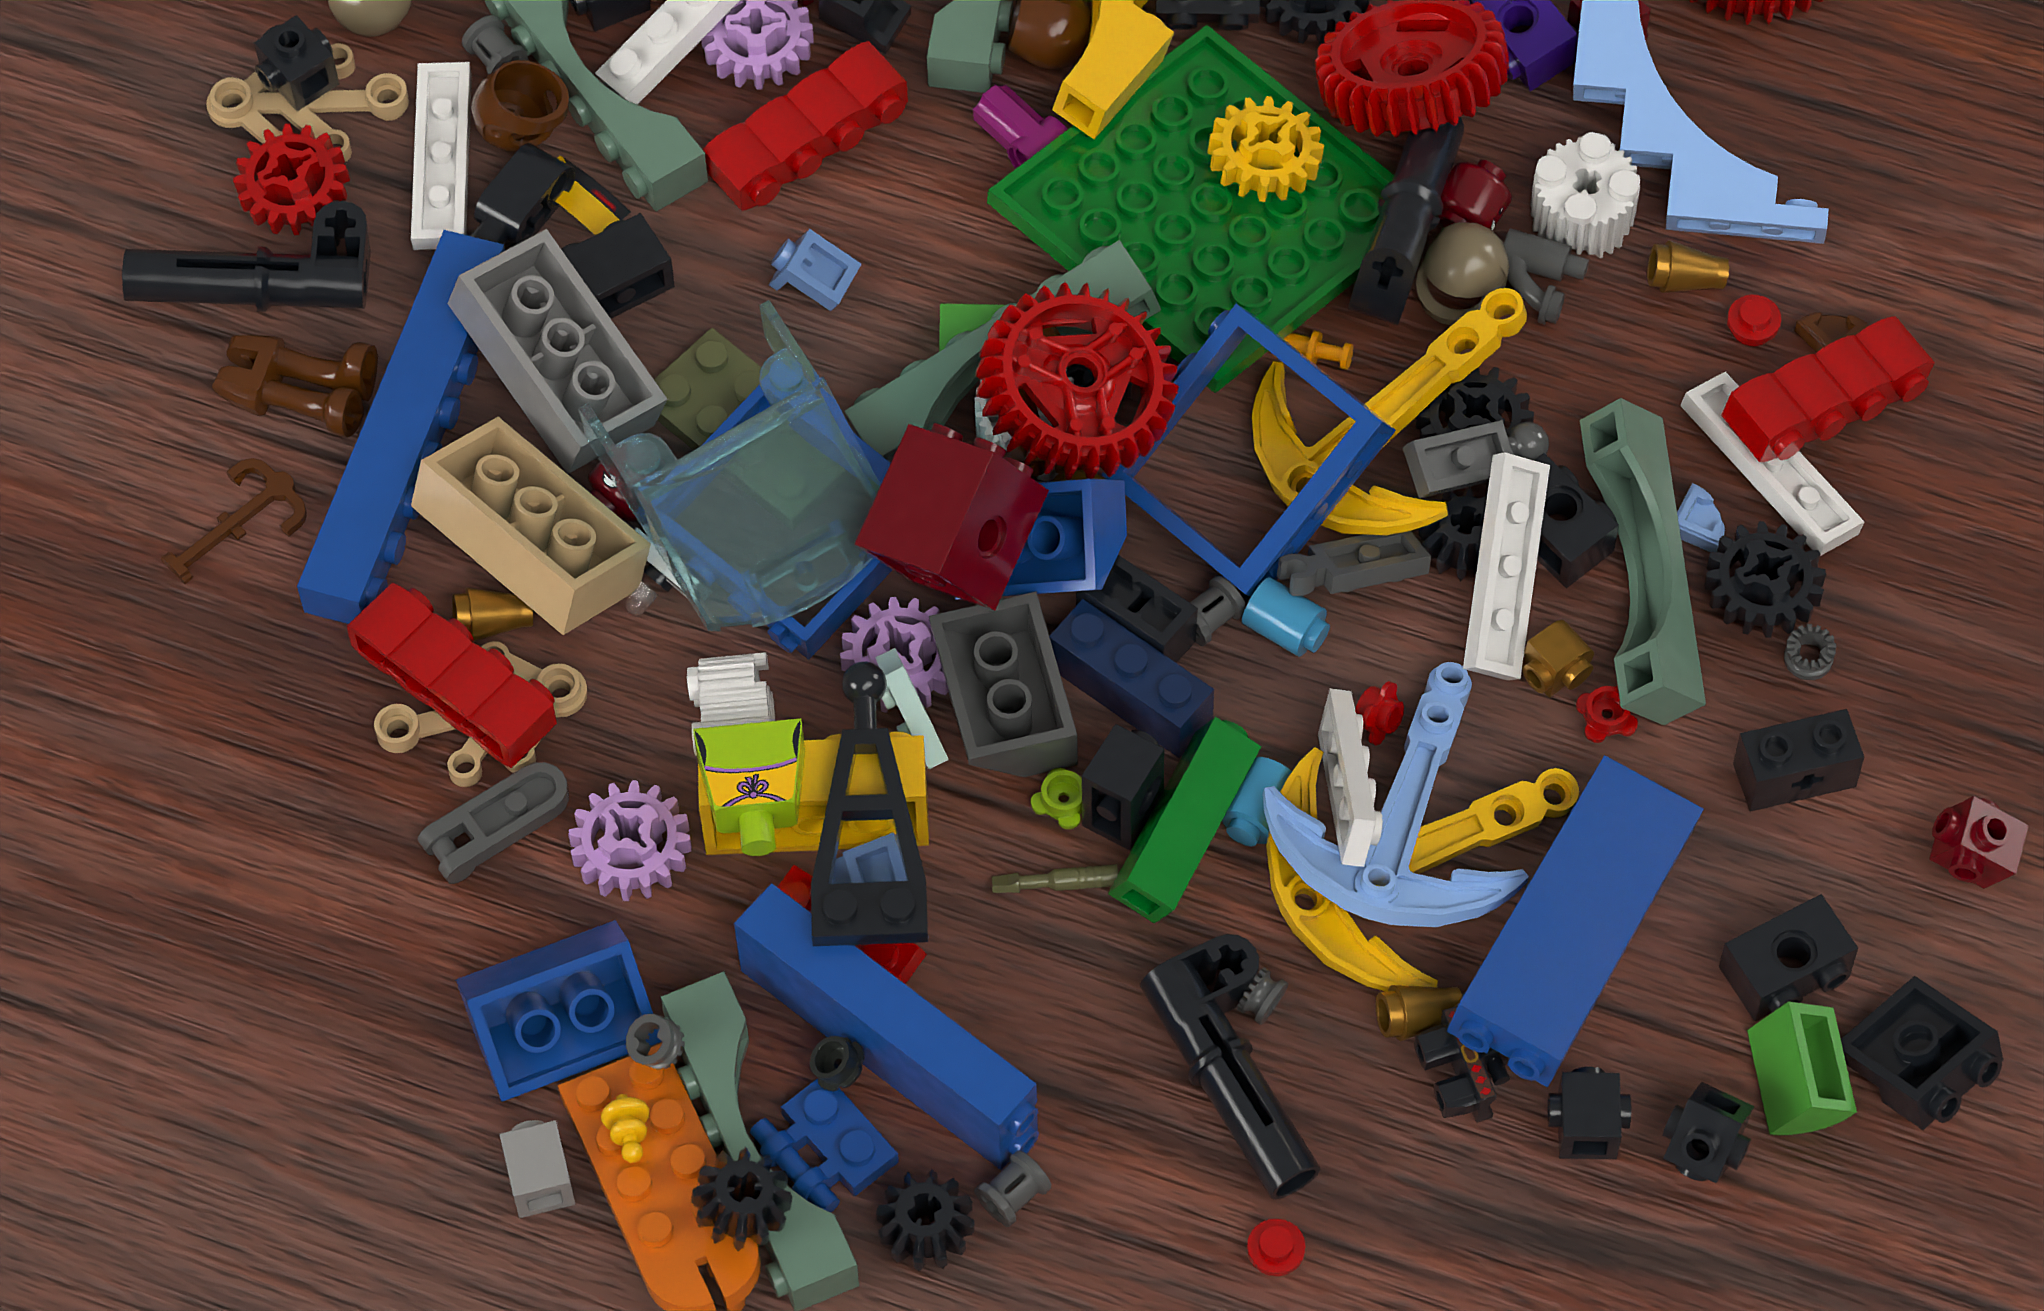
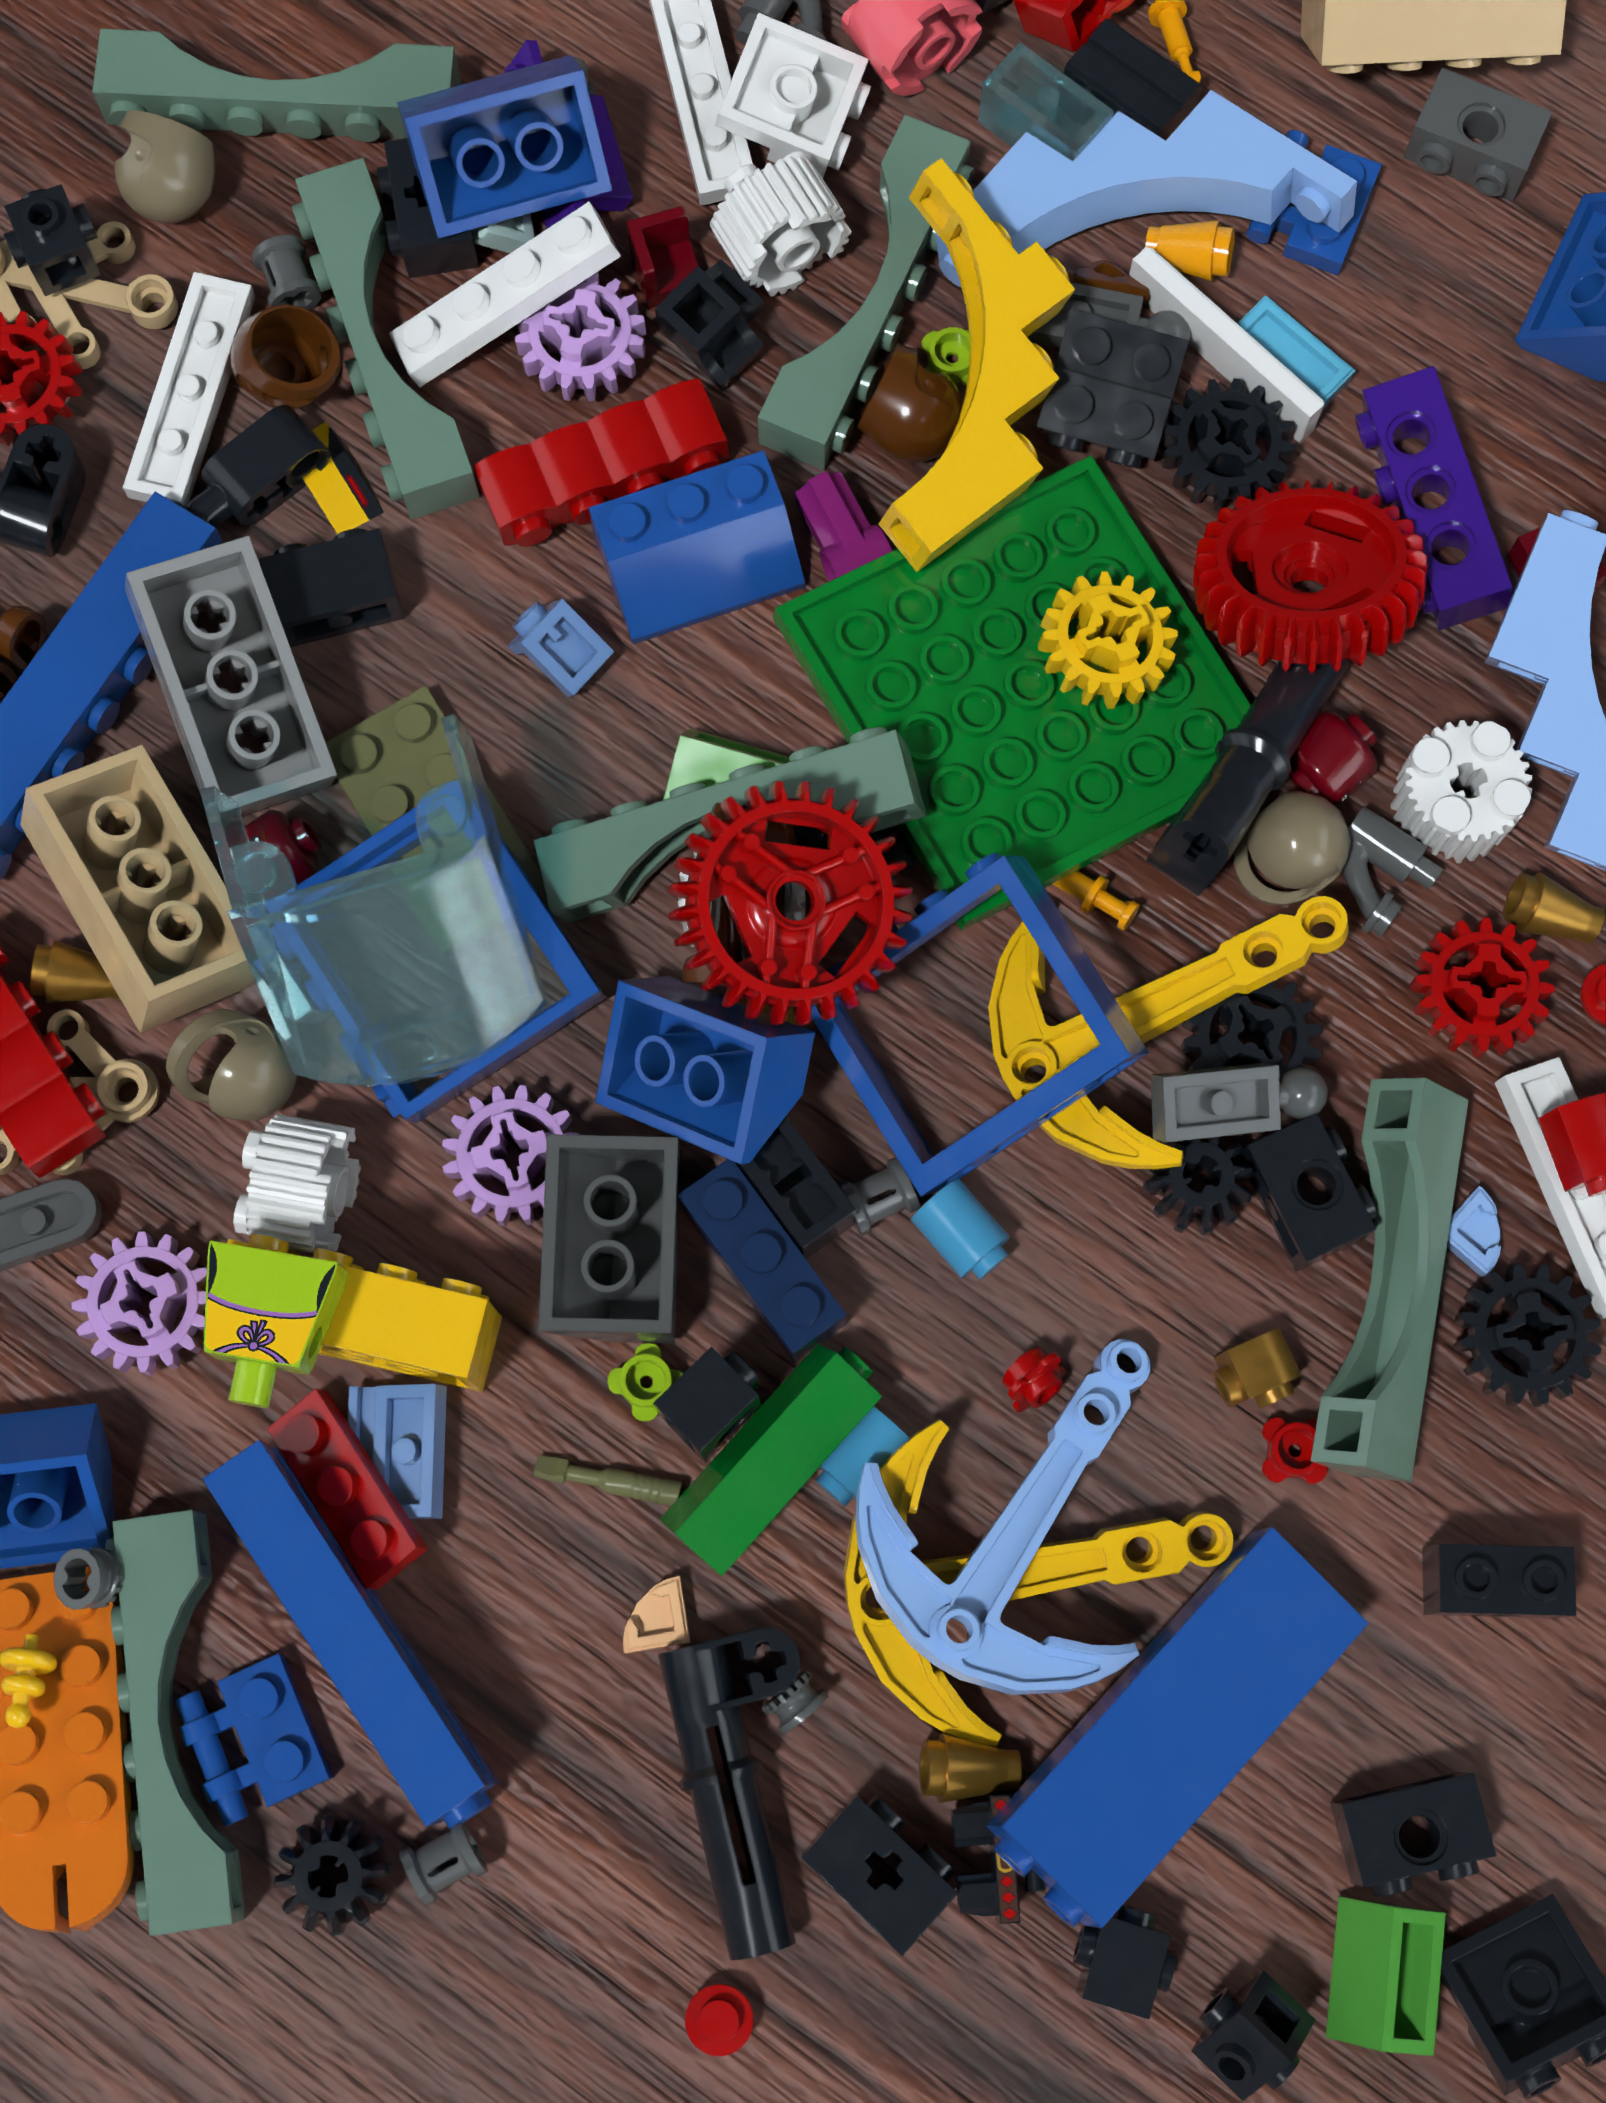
camera: 15 degrees right, 15 degrees up
black gear [691,1147,793,1251] -> none
pearl dark grey plate [810,1036,865,1091] -> none
black plate [811,661,928,947] -> none
dark red brick [854,423,1049,611] -> none
light aqua plate [875,648,949,769] -> none
dark grey plate [1277,531,1431,596] -> none
white plate [1318,689,1382,867] -> none
white plate [1463,453,1550,681] -> none
dark grey bush [1784,624,1836,680] -> none
none -> dark tan helmet [166,1009,298,1121]
none -> blue slope [588,450,805,644]
none -> light nougat tile [623,1576,691,1654]
none -> black brick [801,1794,958,1956]
none -> red gear [1410,917,1555,1058]

